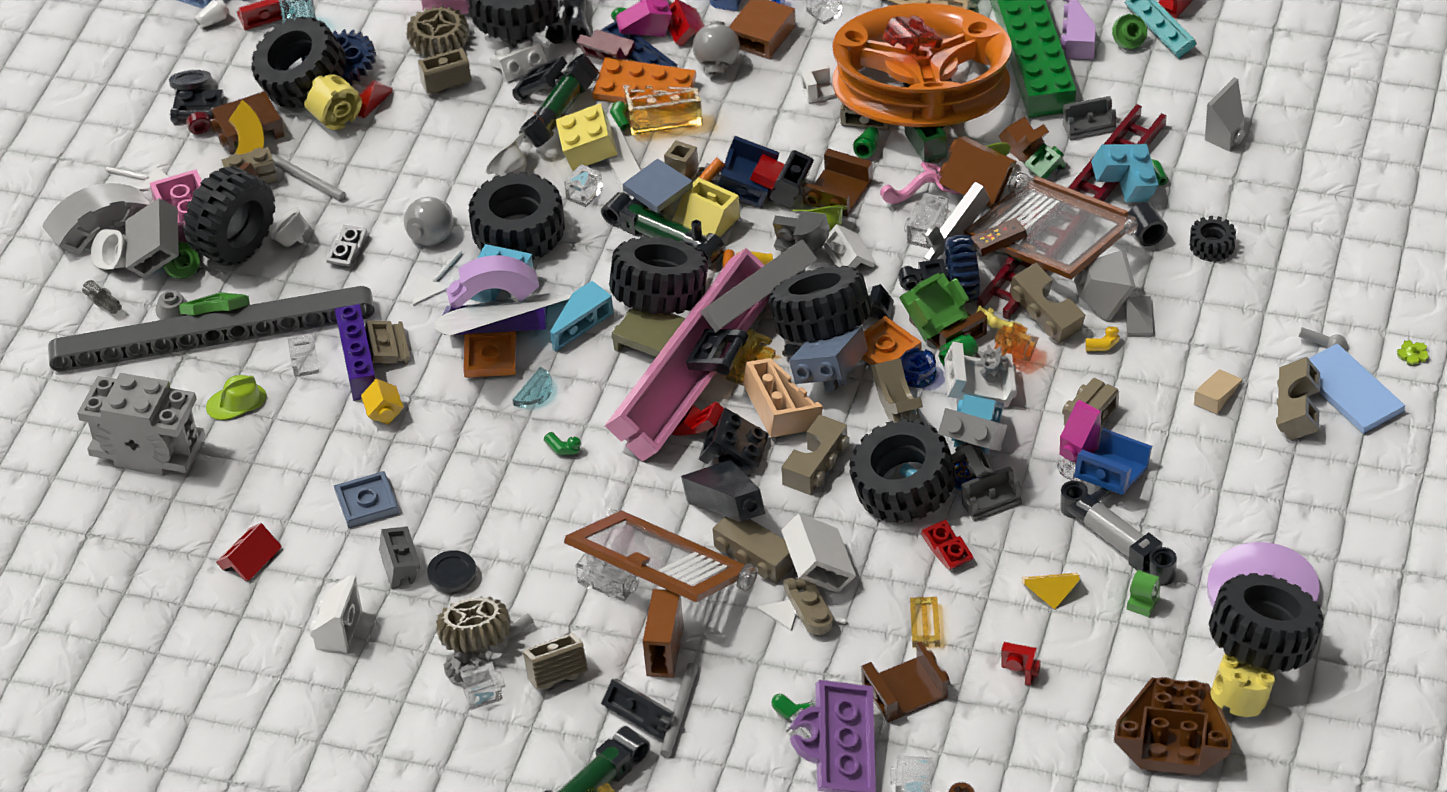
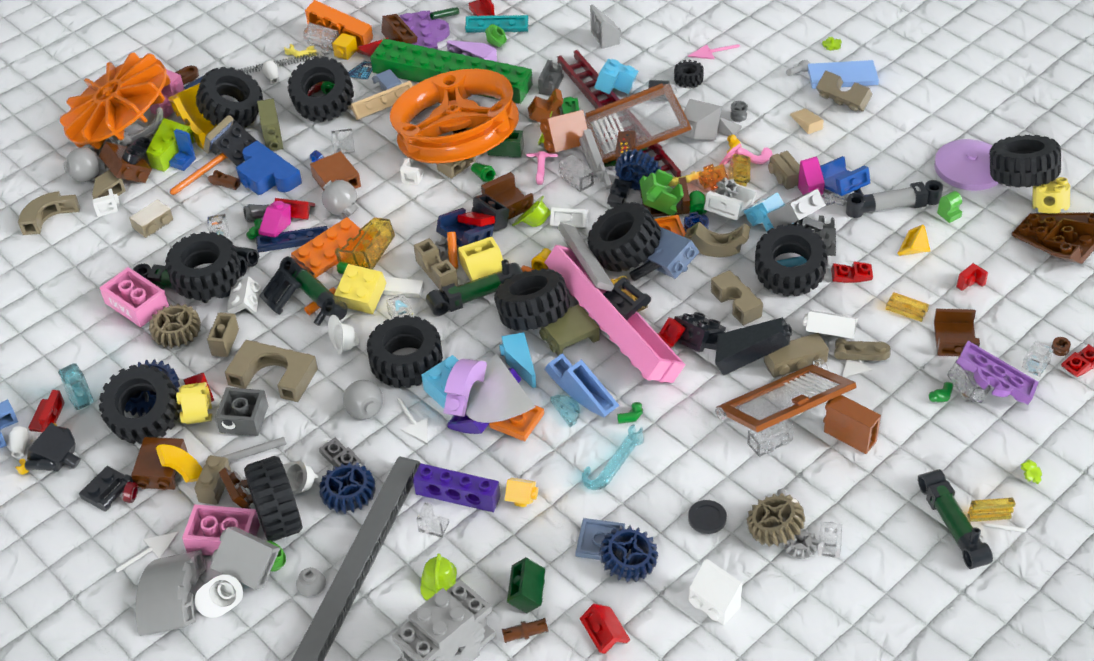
camera: 60 degrees left, 0 degrees up
clear smoke axle [82,280,122,314] -> none
black piece [169,70,212,90] -> none
bright green tile [179,292,250,315] -> none
dark tan plate [365,320,410,364] -> none
dark grey hinge [379,526,420,588] -> none
dark tan brick [523,633,588,689] -> none
panel [577,29,635,61] -> none
black hinge [601,679,675,739] -> none
sand blue tile [622,158,693,213] -> none
light grey bar [660,663,698,758] -> none
light nougat wedge [743,358,823,438] -> none
dark grey brick [773,211,830,252] -> none
clear red slope [883,16,943,55] -> none
dark tan arch [1009,263,1086,344] -> none
none -> black torso [15,422,81,475]
none -> dark grey brick [215,387,268,436]
none -> dark tan arch [225,339,318,402]
none -> dark blue gear [319,462,376,514]
none -> reddish brown pin [502,618,549,643]
none -> dark green brick [507,557,545,614]
none -> medium blue slope [544,353,620,417]
none -> clear light blue piece [582,424,644,490]
none -> dark blue gear [599,525,658,583]
none -> bright pink piece [688,44,740,59]
none -> bright pink piece [717,144,772,170]
none -> clear yellow hinge [728,154,750,187]
none -> dark grey wheel [730,101,748,122]

